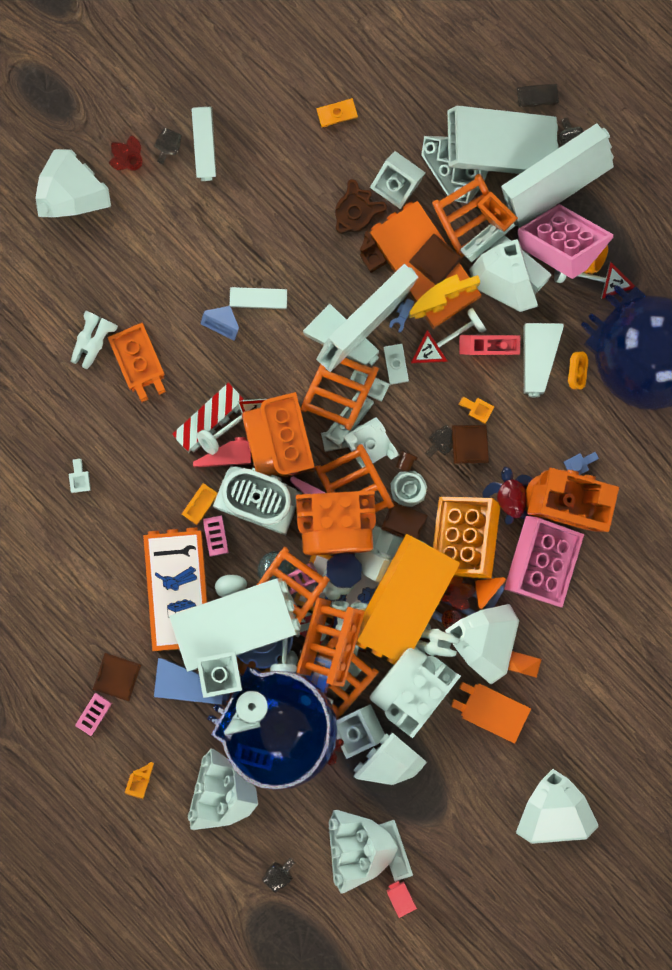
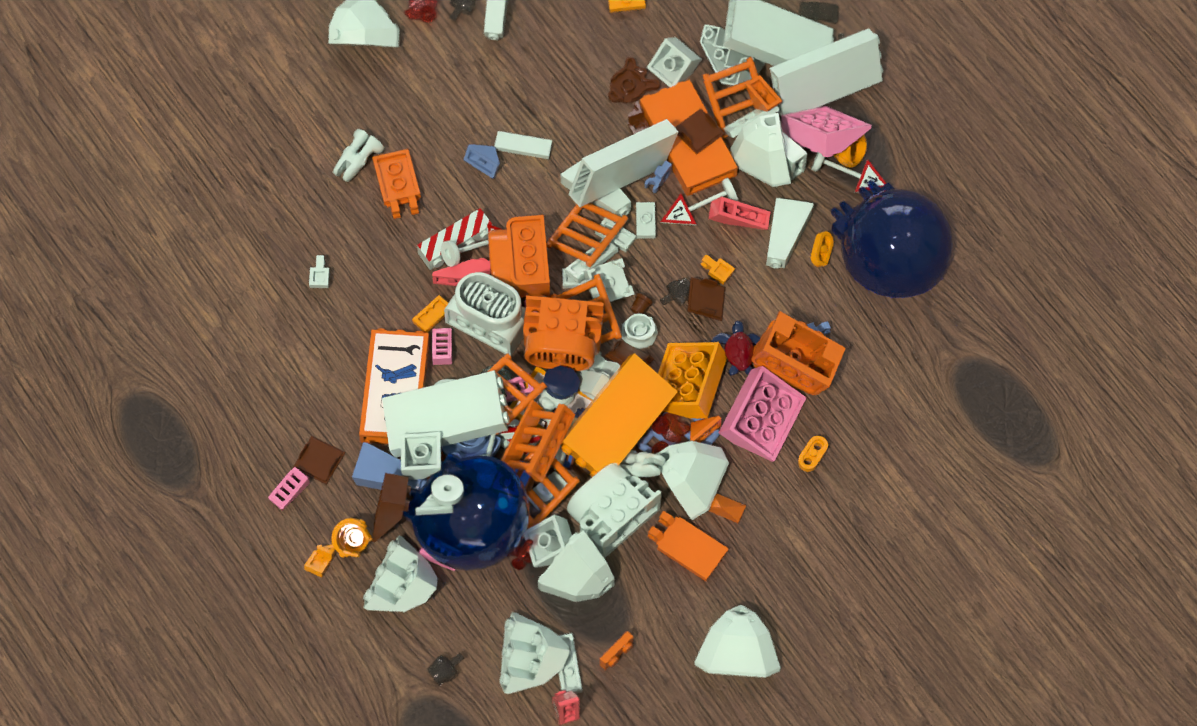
camera: 10 degrees right, 20 degrees down
yellow slope [409,275,480,319] -> none
none -> light orange helmet [331,518,372,558]
none -> reddish brown slope [371,473,411,542]
none -> orange plate [600,631,633,670]
none -> light orange plate [798,436,828,472]

